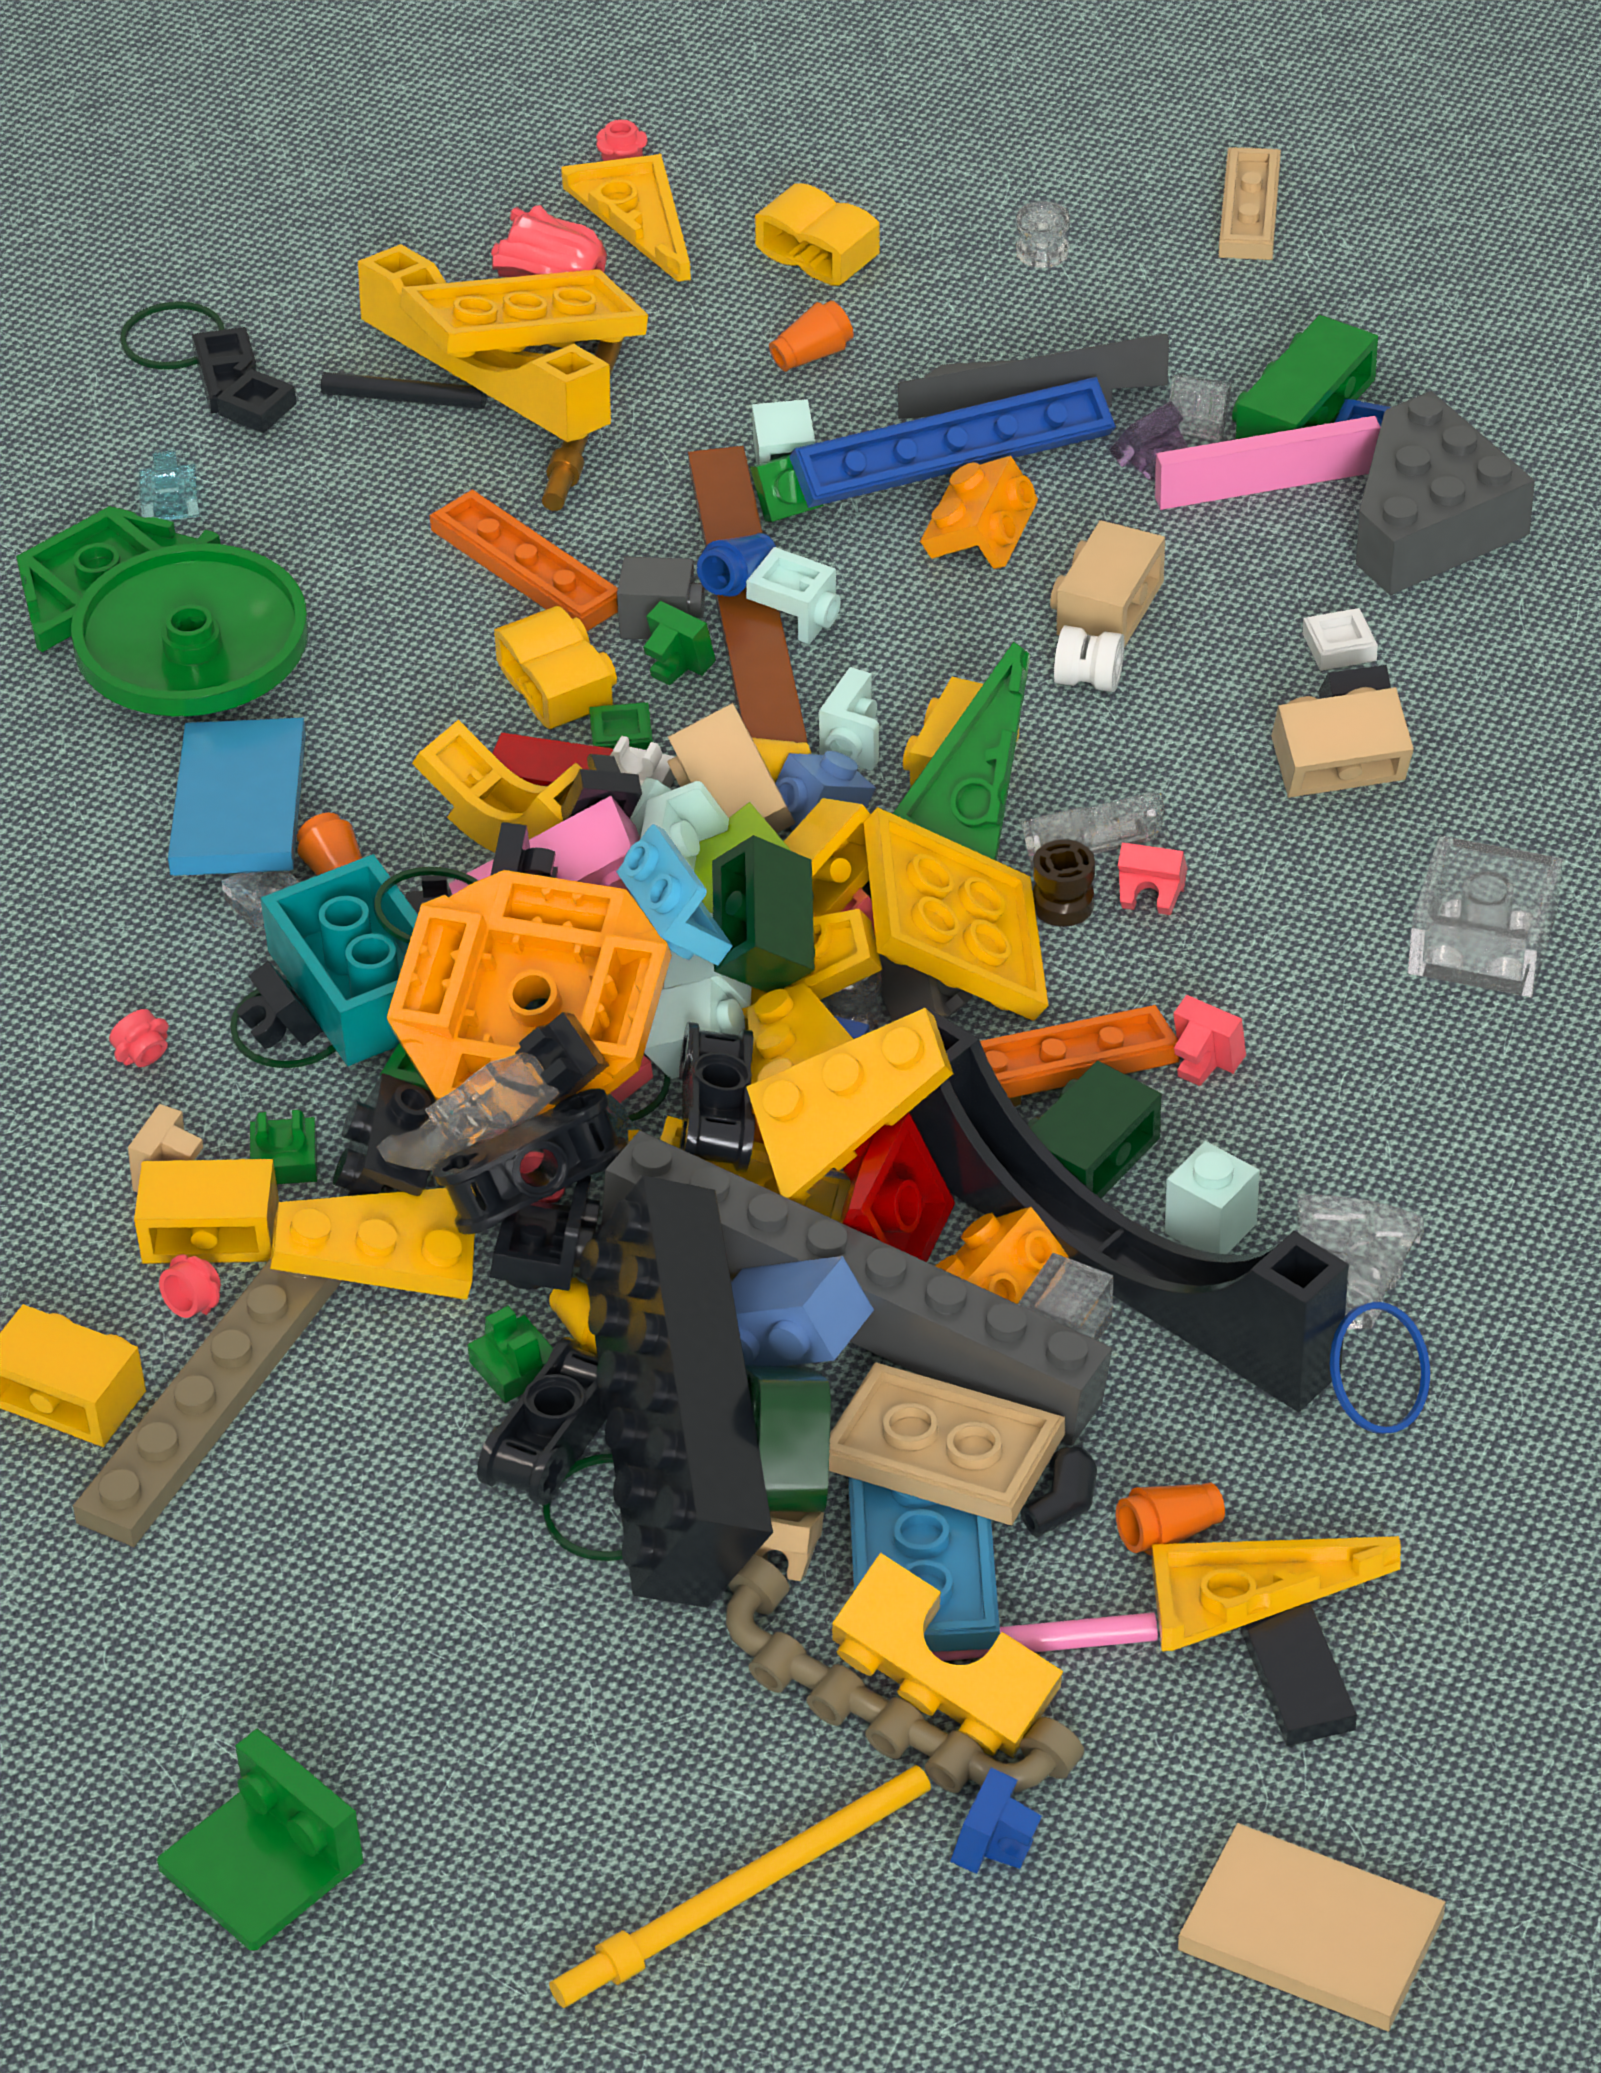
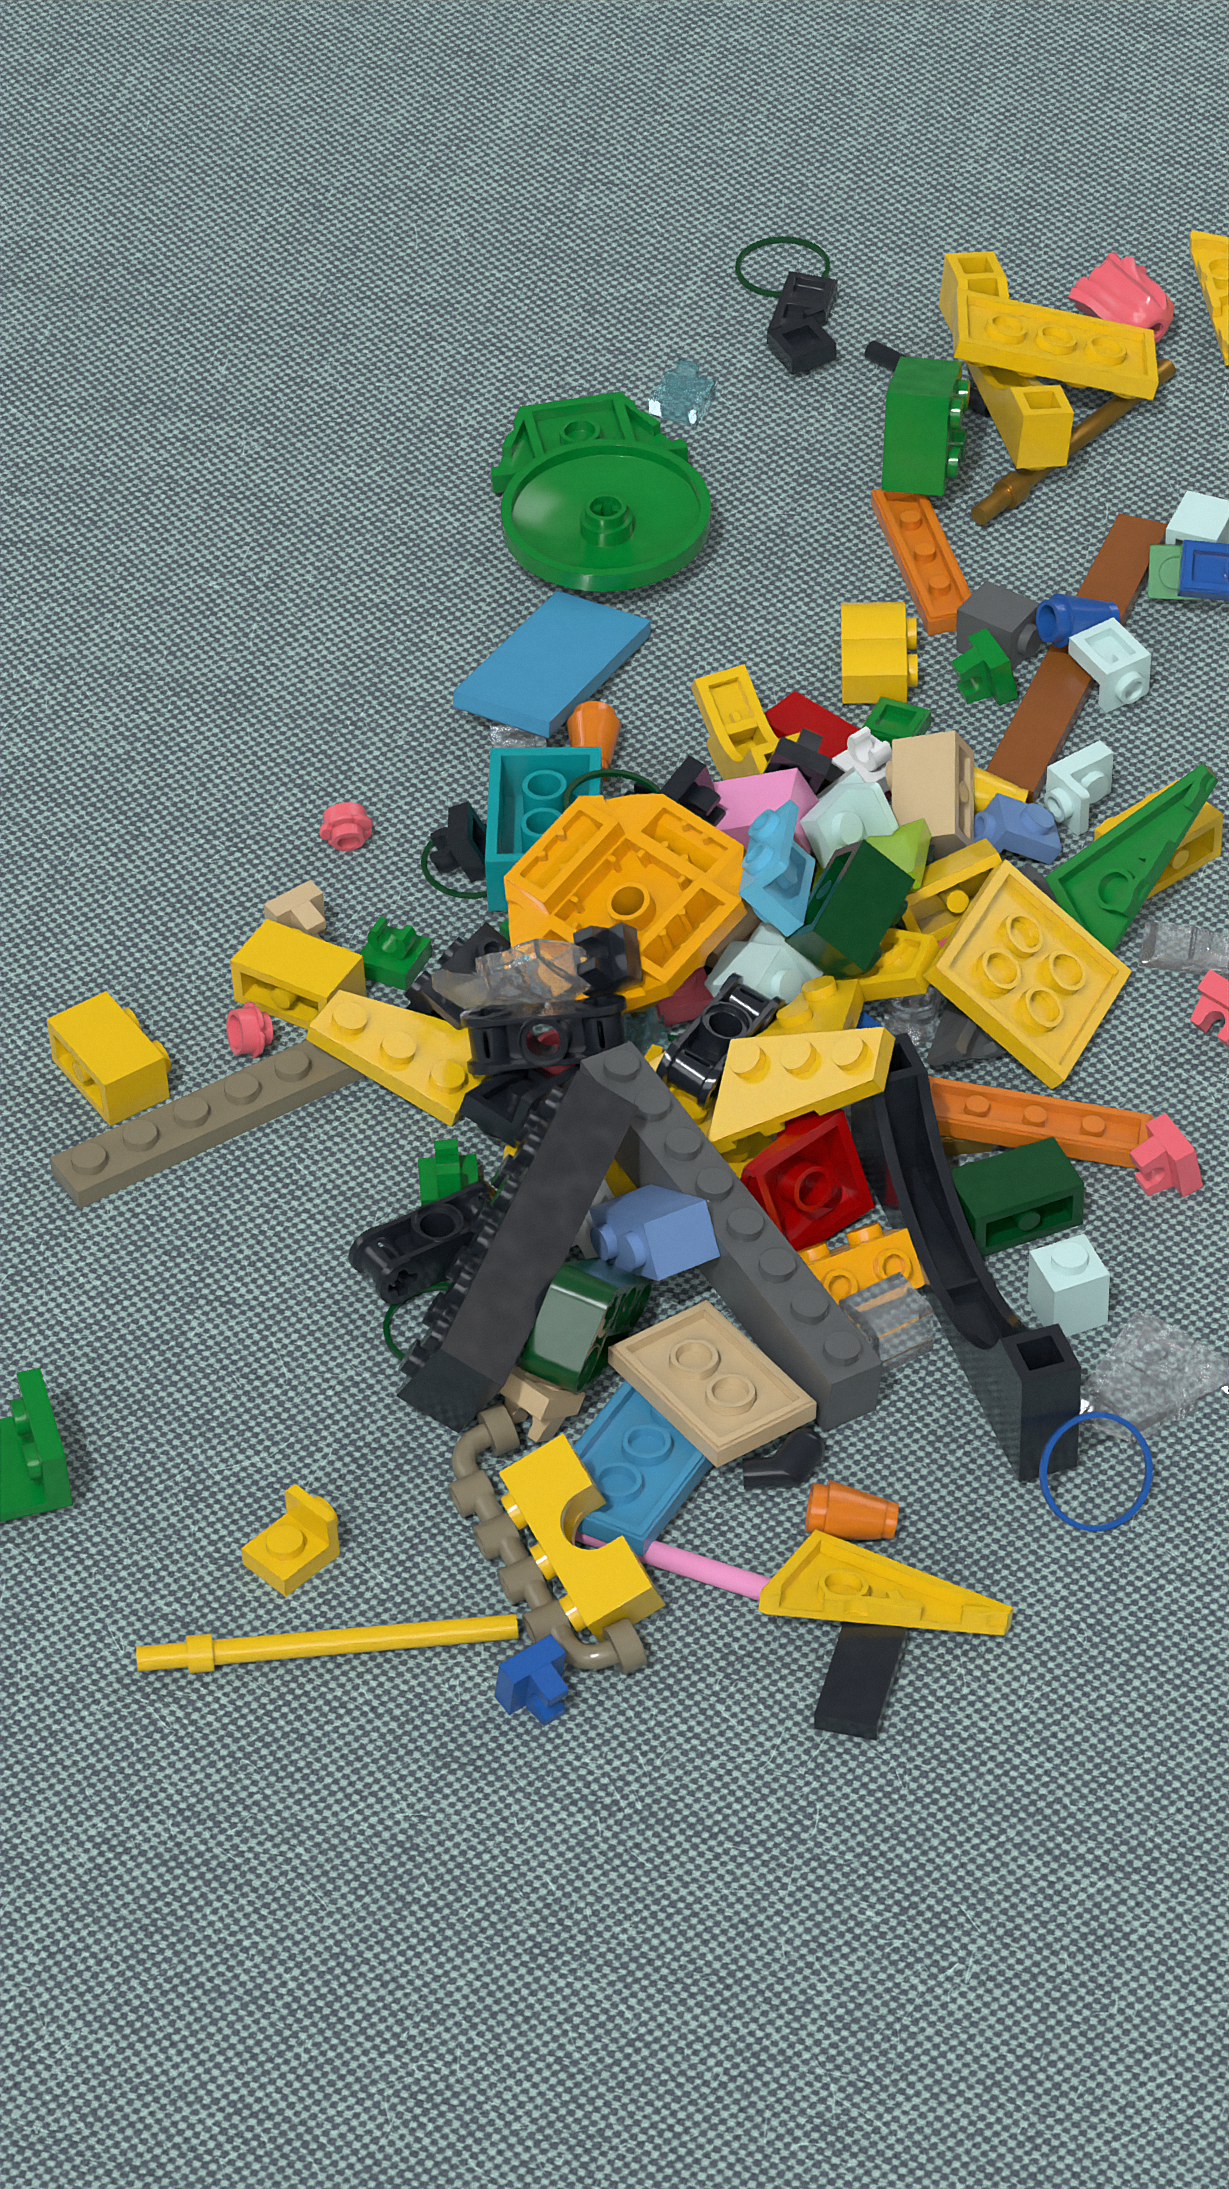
camera: 30 degrees right, 0 degrees up
dark brown wheel [1033,839,1095,927] -> none
tan tile [1178,1823,1446,2032] -> none
none -> yellow bracket [241,1484,340,1597]
none -> green brick [881,356,970,496]

